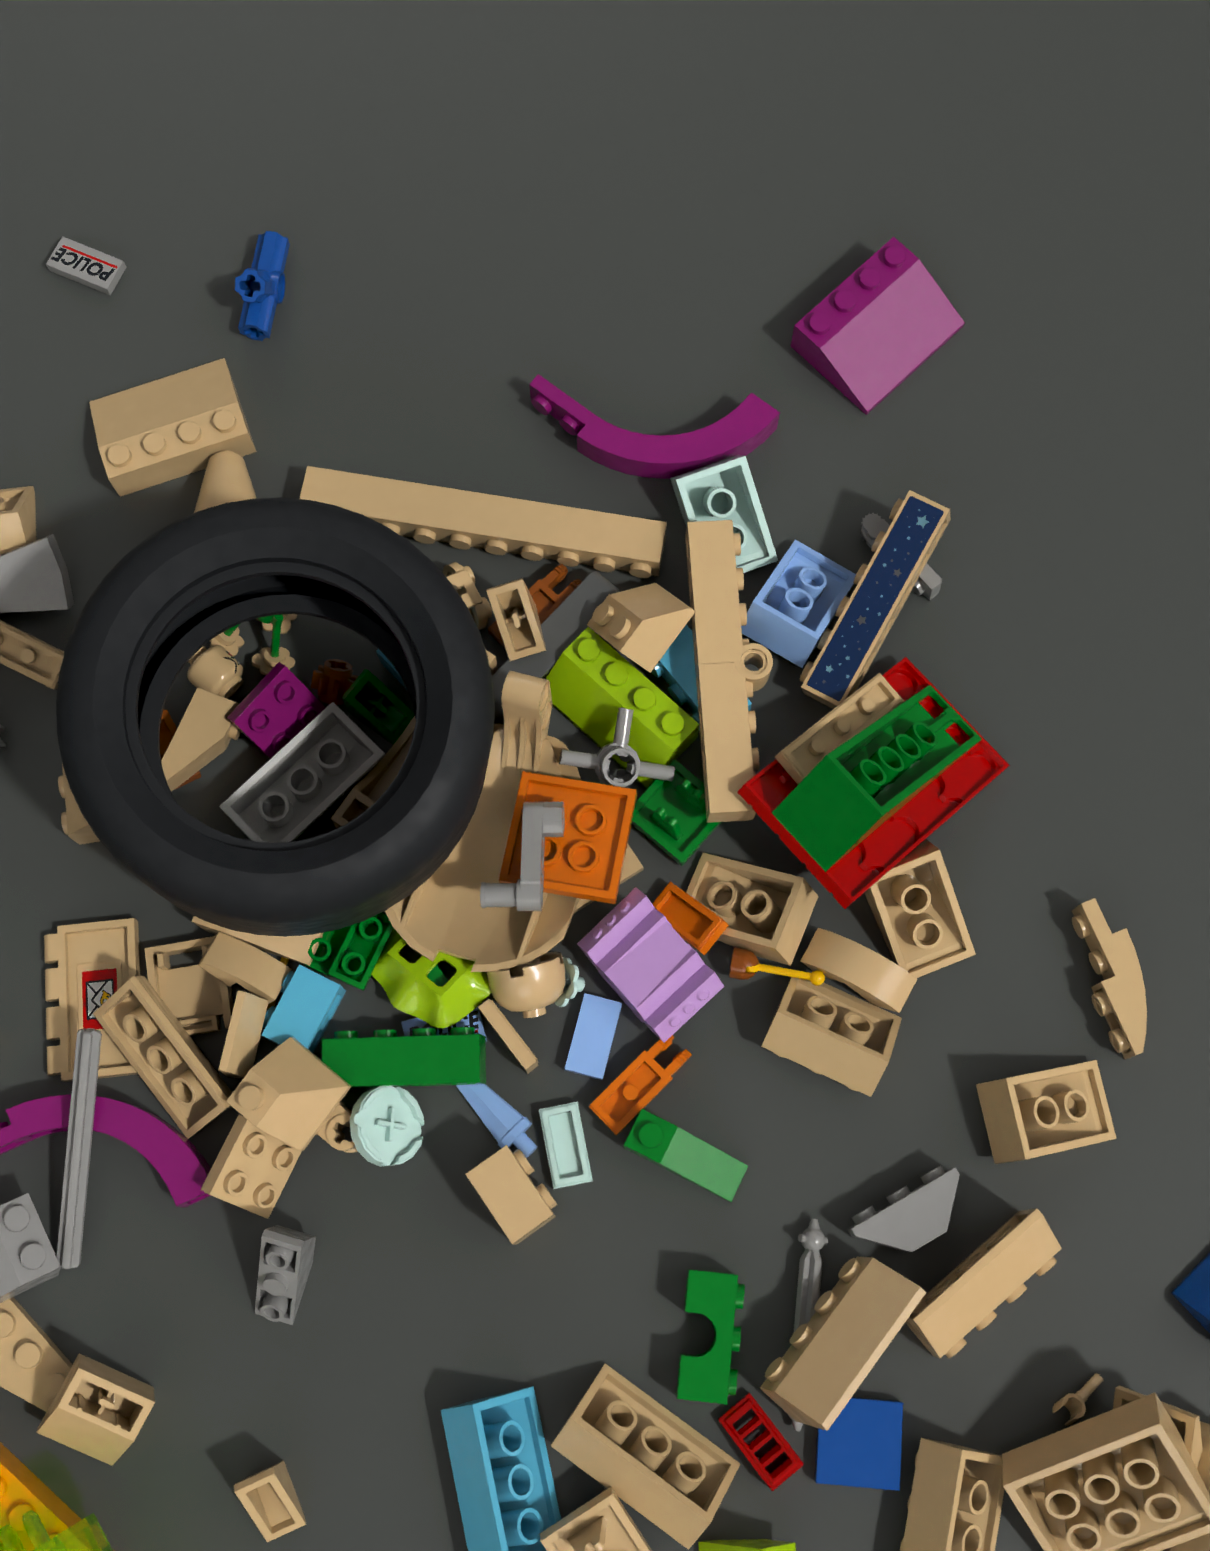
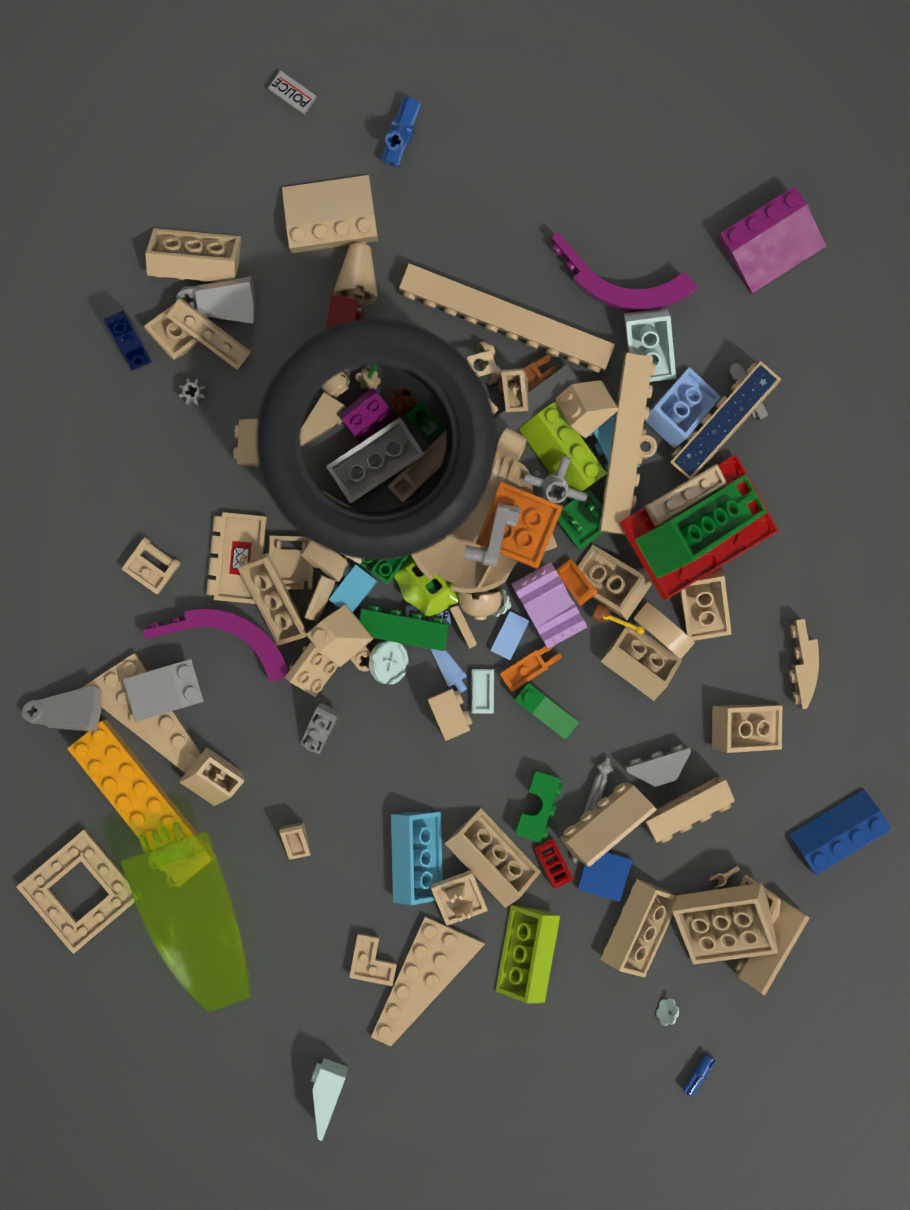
camera: 10 degrees right, 15 degrees up
light grey axle [56,1028,102,1269] -> none

